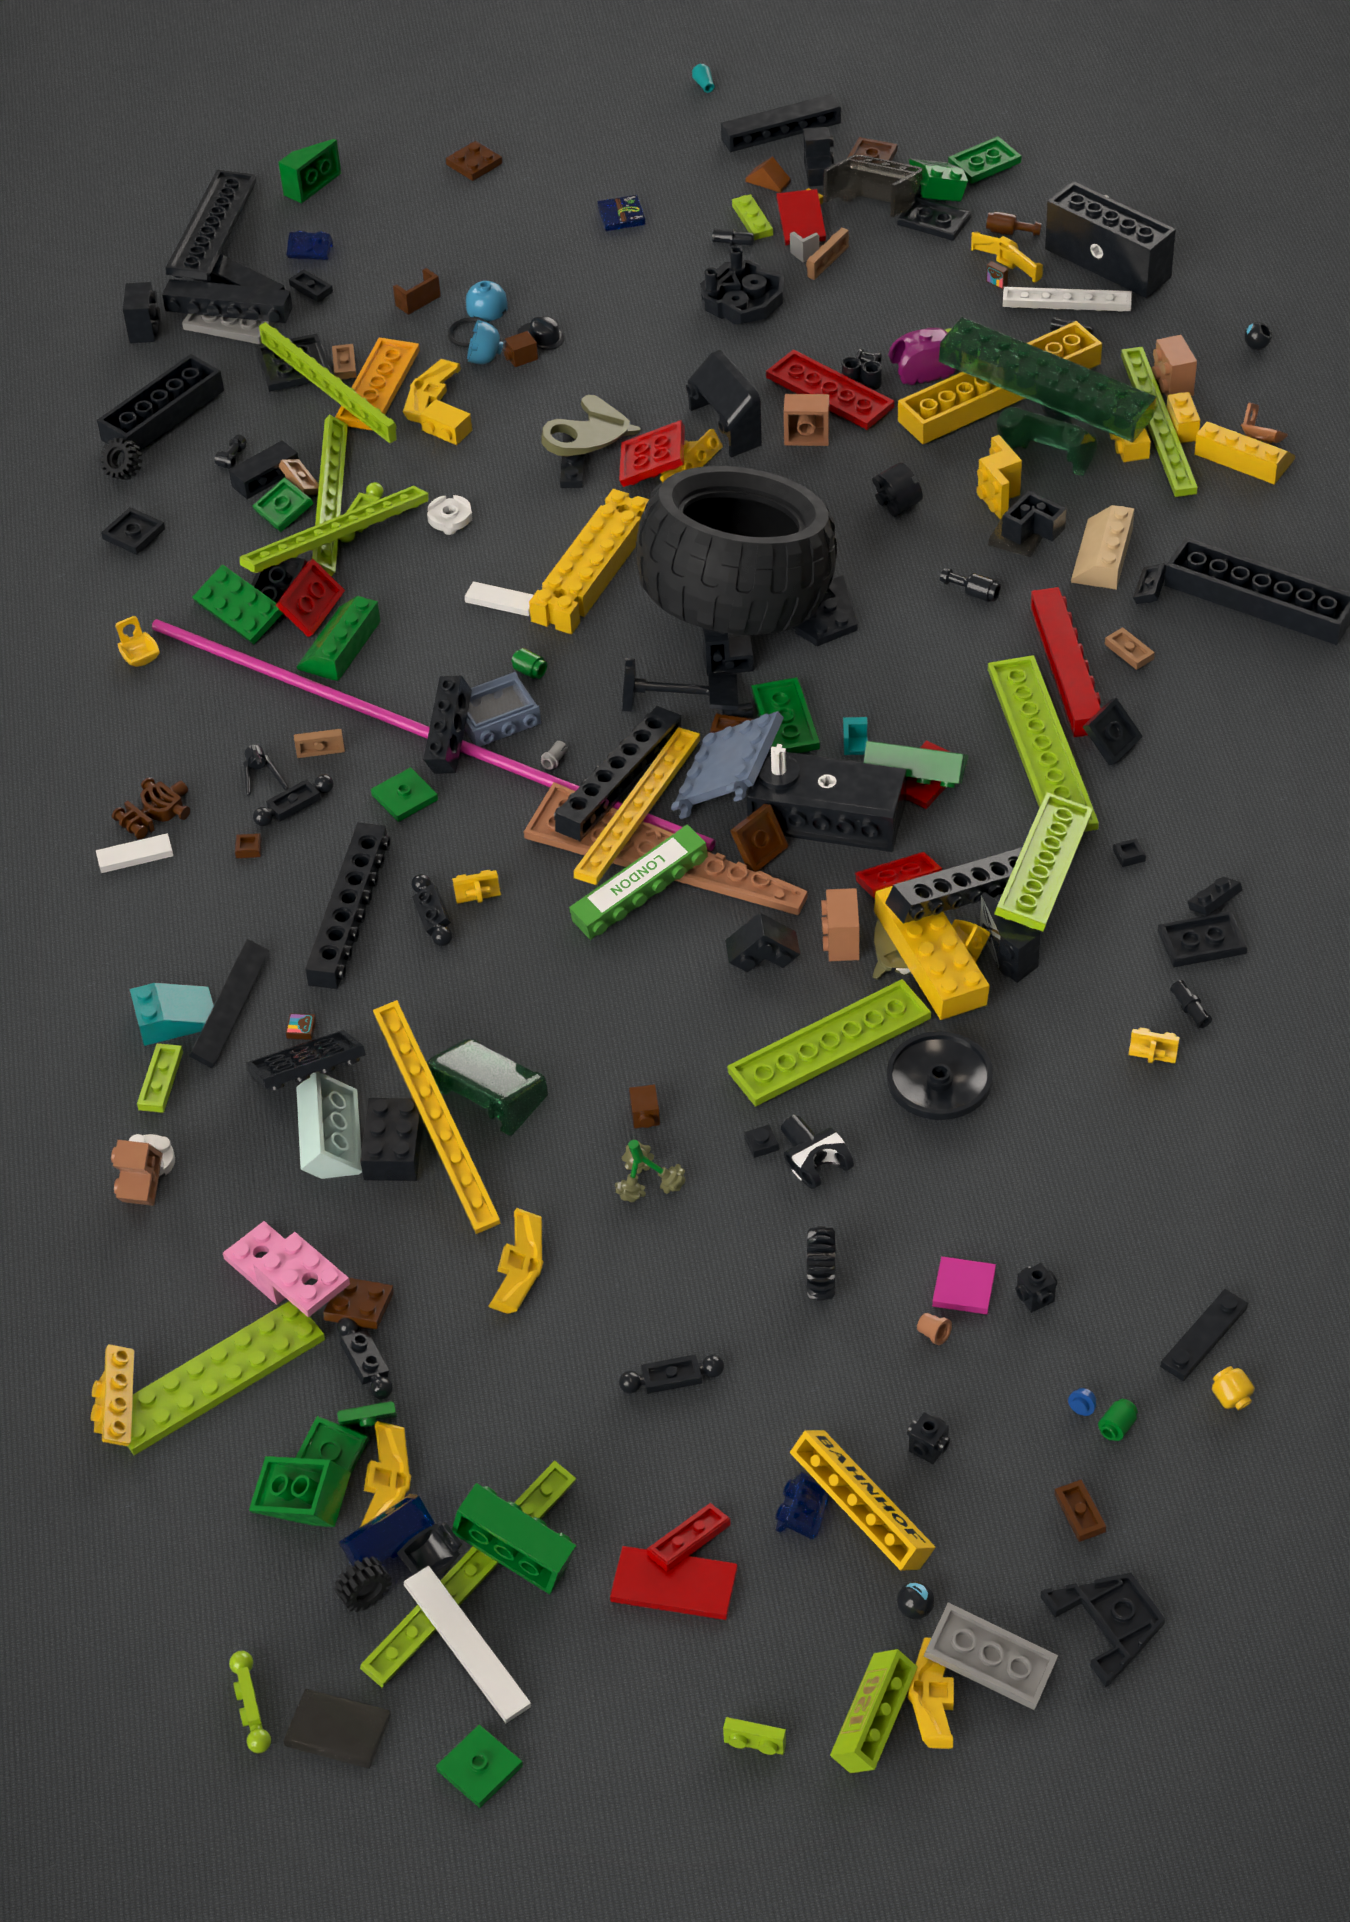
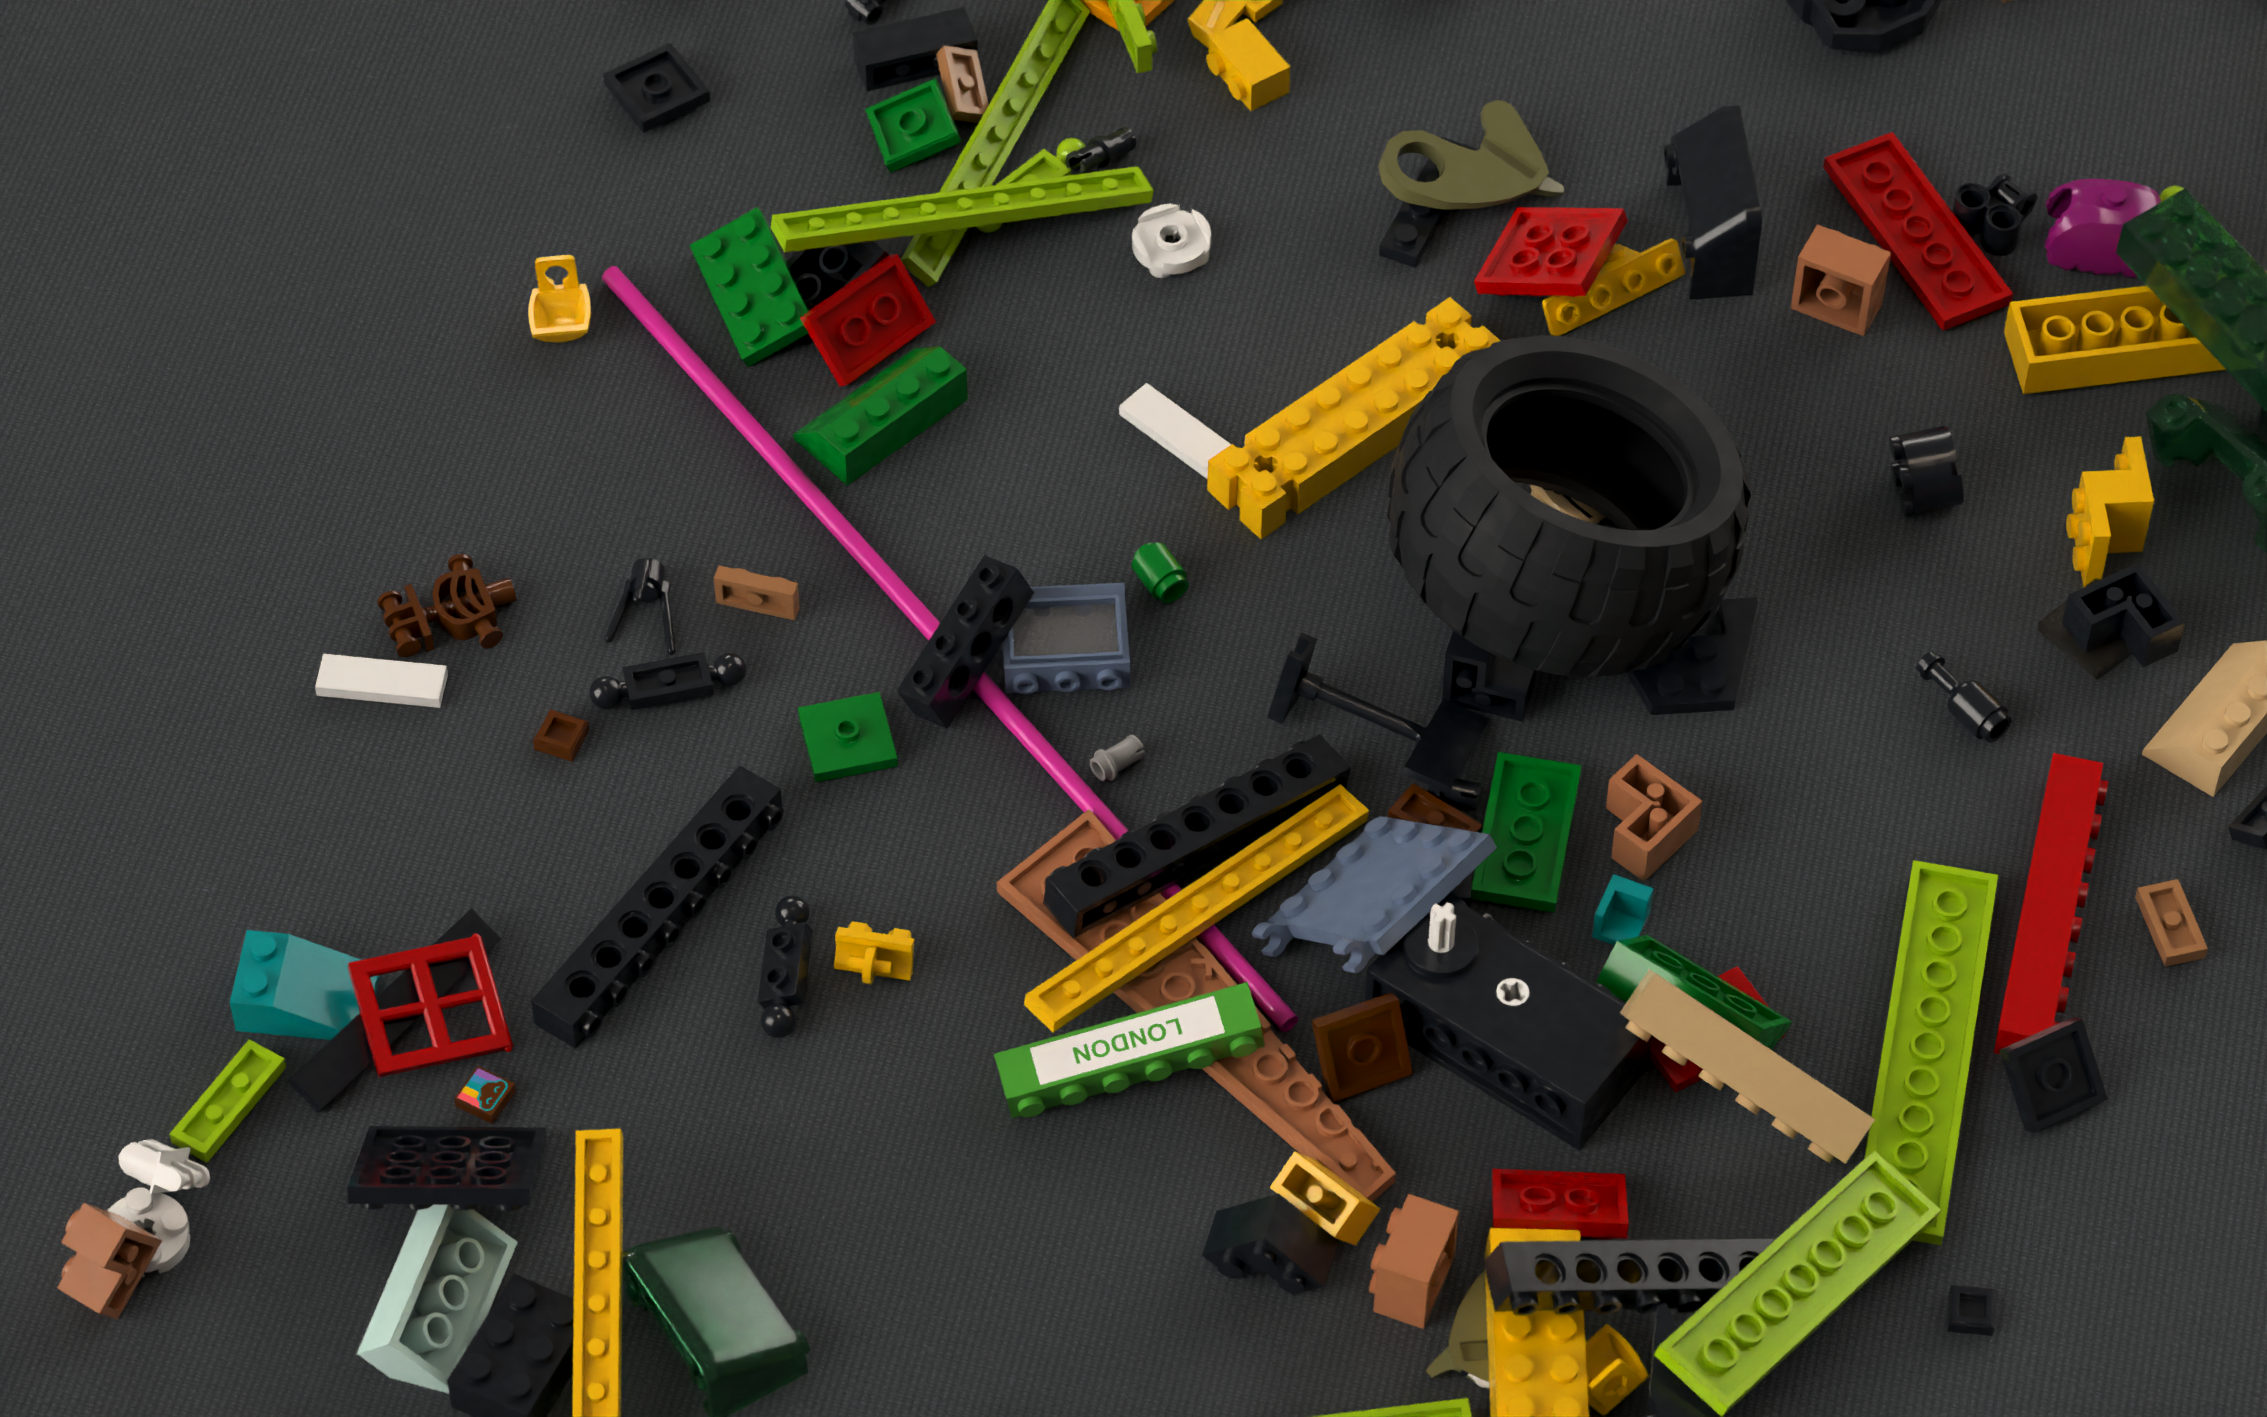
camera: 20 degrees right, 5 degrees up
none -> white arm [119,1139,210,1194]
none -> red window [347,933,514,1078]
none -> black pin [1065,127,1136,175]
none -> yellow brick [1270,1151,1380,1246]
none -> nougat brick [1606,754,1702,882]
none -> tan brick [1620,969,1875,1164]

